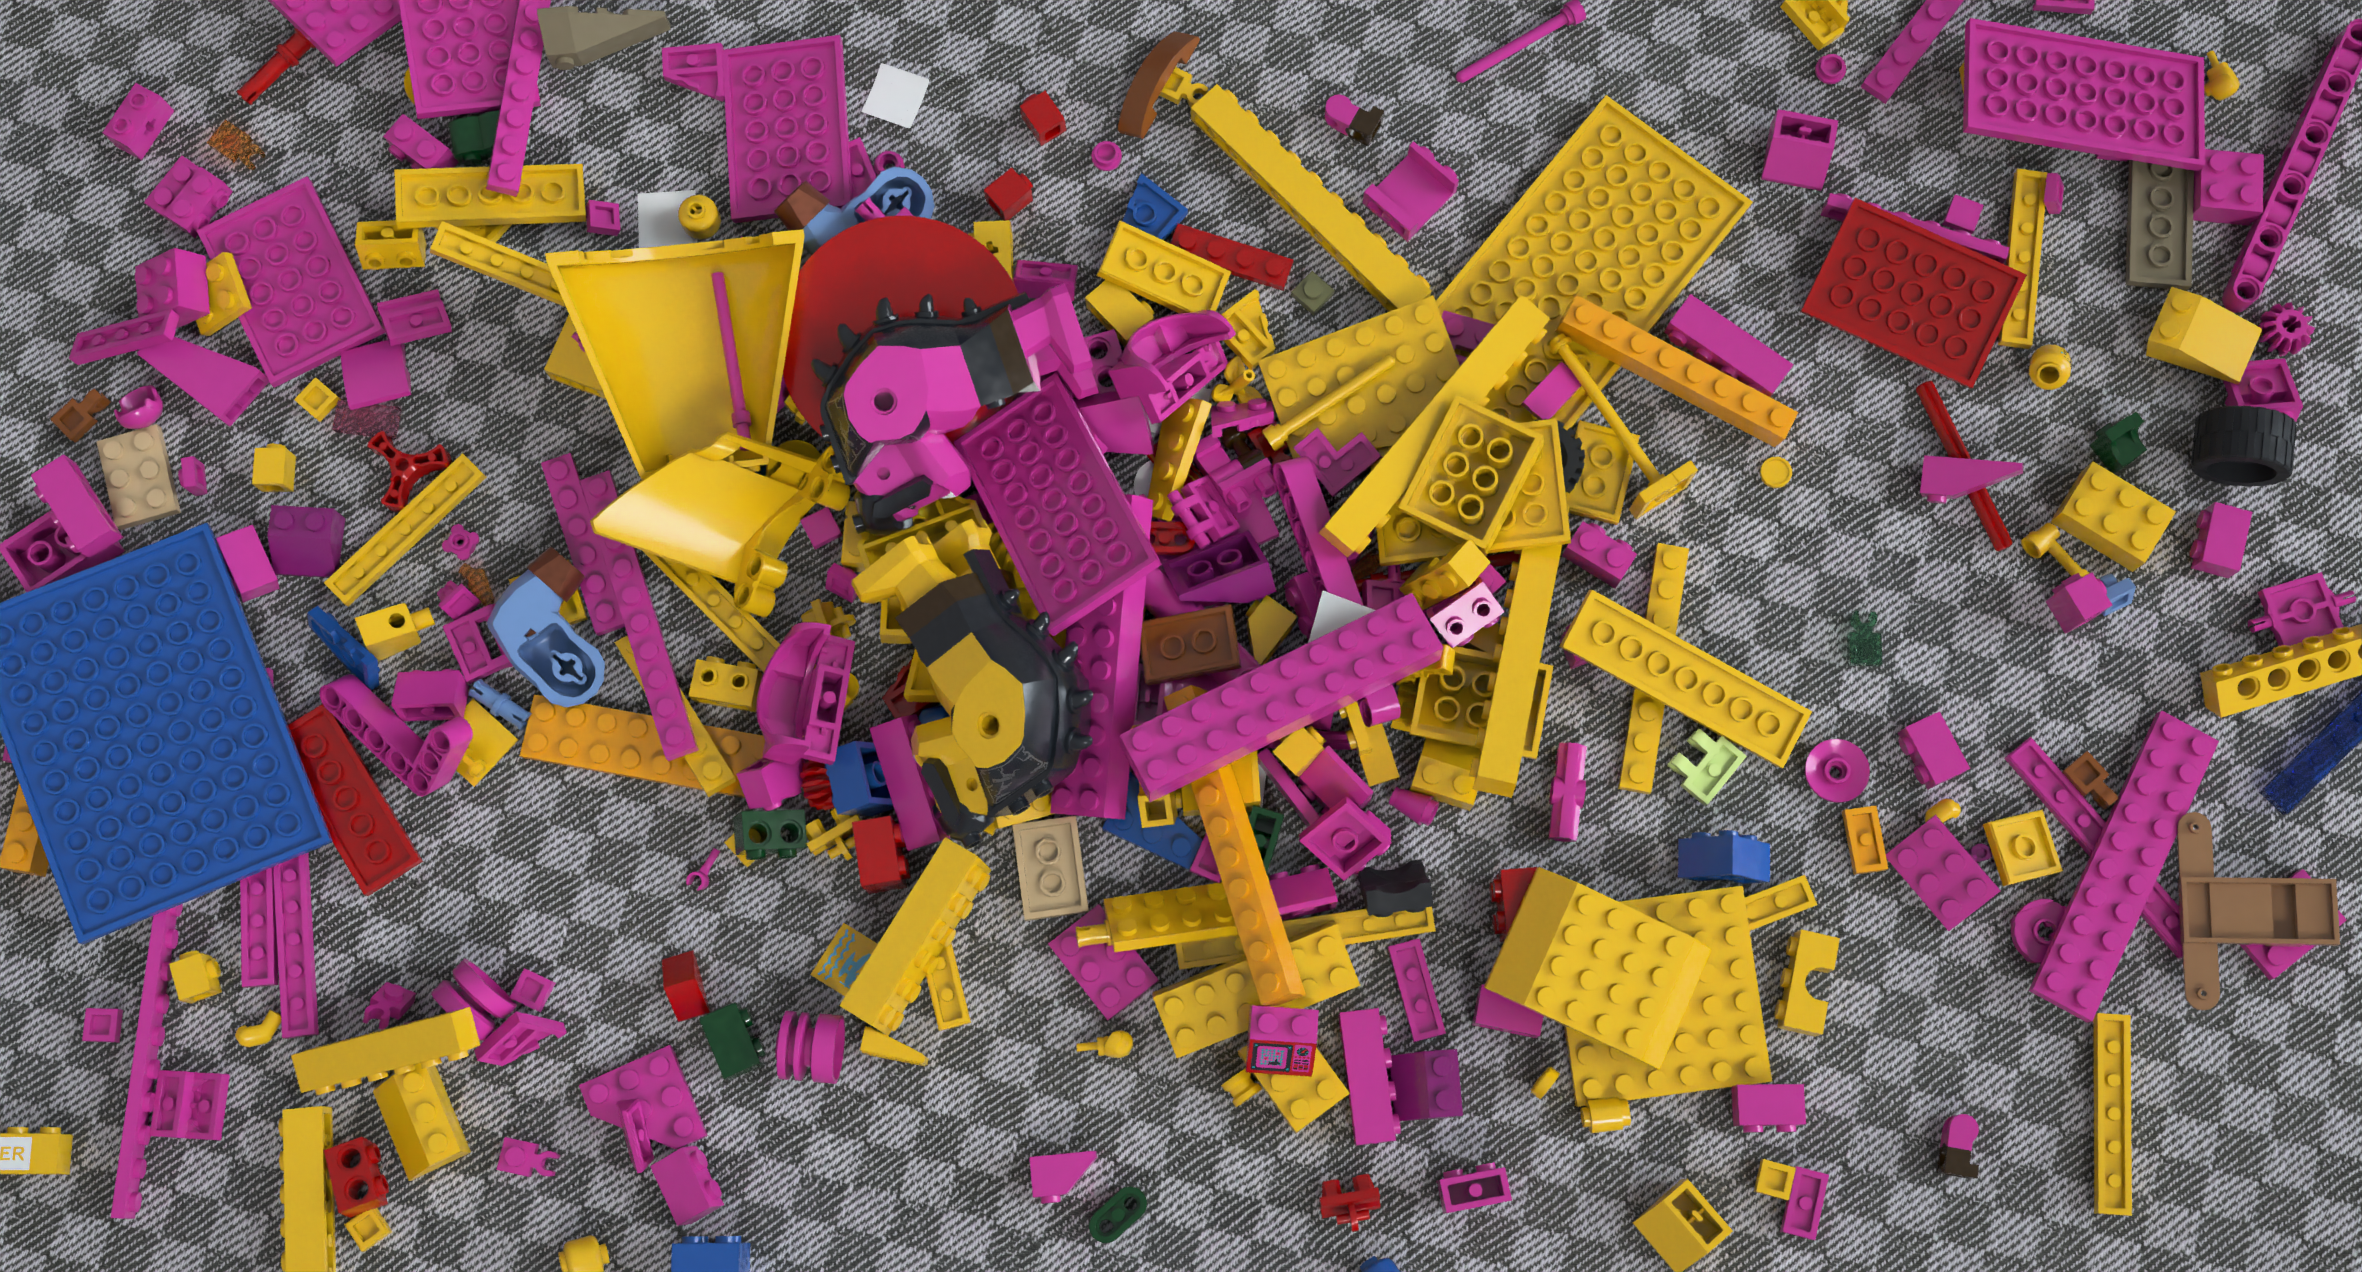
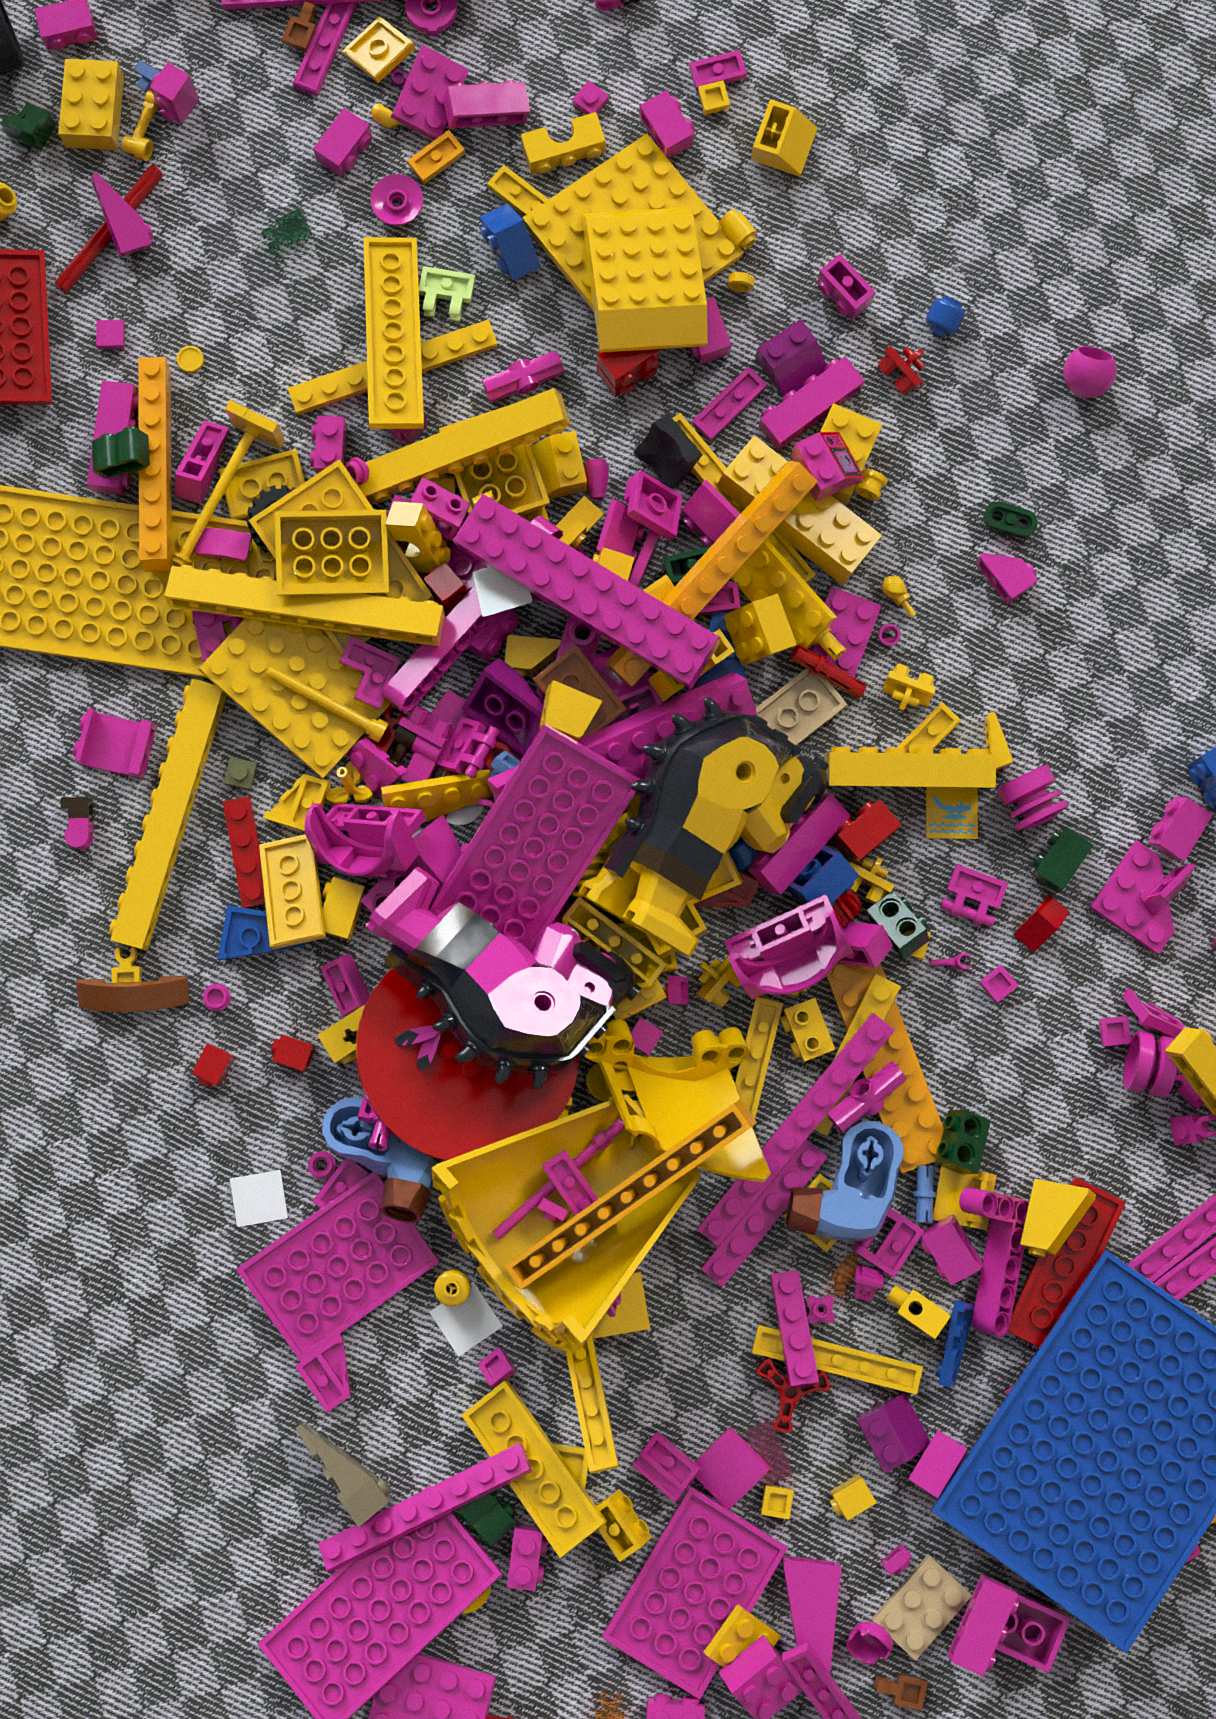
camera: 125 degrees left, 5 degrees up
none -> dark green brick [92,427,150,479]
none -> dark pink tile [96,320,125,349]
none -> dark pink slope [175,420,229,504]
none -> dark pink plate [345,457,369,485]
none -> dark pink piece [395,1026,443,1070]
none -> brick [424,562,468,611]
none -> dark pink brick [443,80,530,129]
none -> medium blue tile [490,750,520,777]
none -> light orange brick [505,1099,757,1290]
none -> dark pink plate [538,1197,570,1224]
none -> yellow torso [540,680,602,741]
none -> dark pink plate [541,1149,598,1215]
none -> dark pink plate [572,80,609,115]
none -> yellow brick [723,594,797,666]
none -> dark pink plate [770,1270,819,1388]
none -> red pin [790,644,867,699]
none -> dark pink piece [827,1061,907,1133]
none -> dark pink hinge [878,624,901,646]
none -> yellow hips [882,663,936,710]
none -> dark green brick [935,1109,991,1175]
none -> dark pink plate [940,864,1008,927]
none -> dark pink plate [978,964,1019,1003]
none -> yellow slope [1020,1179,1096,1258]

